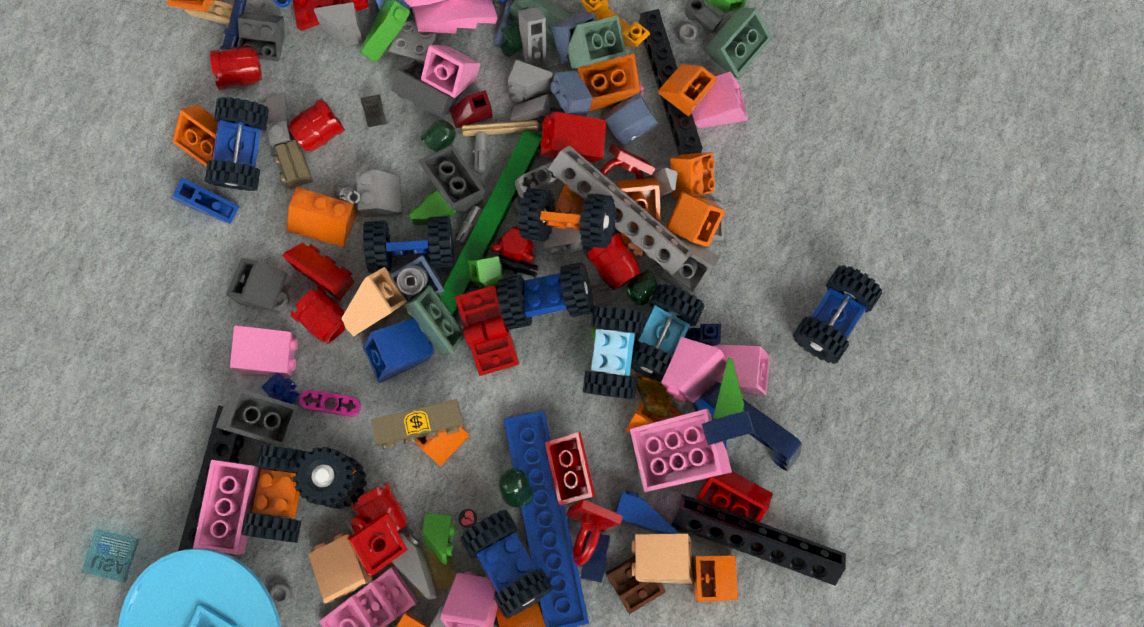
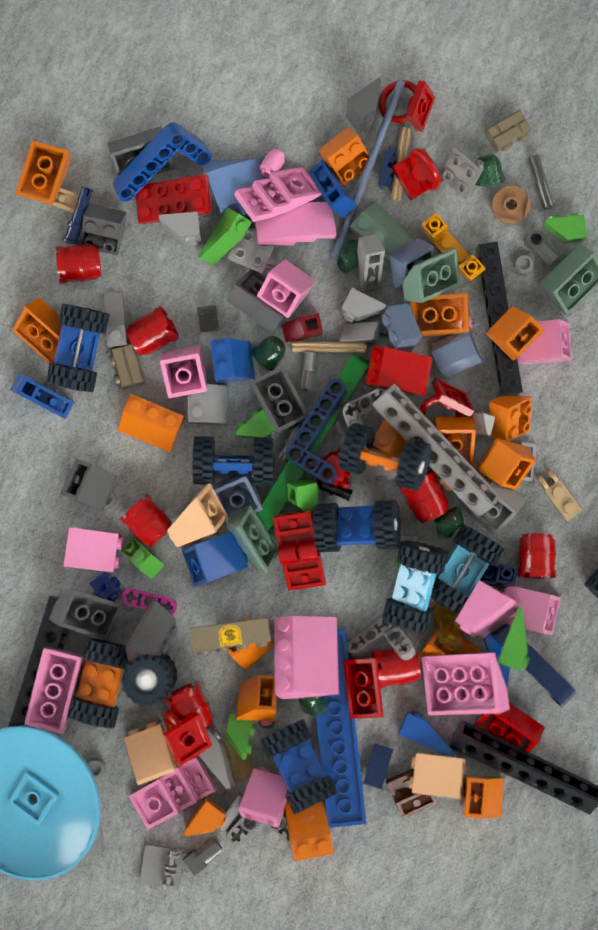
camera: 10 degrees right, 10 degrees up
red slope [282,242,355,300] -> none
light grey pin [334,186,360,204] -> none
light grey wheel [397,265,428,295] -> none
red tile [566,500,623,566] -> none
dark blue slope [702,411,754,445] -> none
none -> bright green slope [121,536,164,579]
none -> dark grey slope [125,600,178,662]
none -> bright pink slope [160,344,207,398]
none -> blue slope [210,338,255,384]
none -> orange slope [237,675,277,722]
none -> bright pink slope [274,616,339,700]
none -> dark blue beam [286,379,347,484]
none -> light grey beam [347,618,416,660]
none -> red piece [371,647,420,688]
none -> red piece [518,533,557,579]
none -> tan hinge [536,468,582,522]

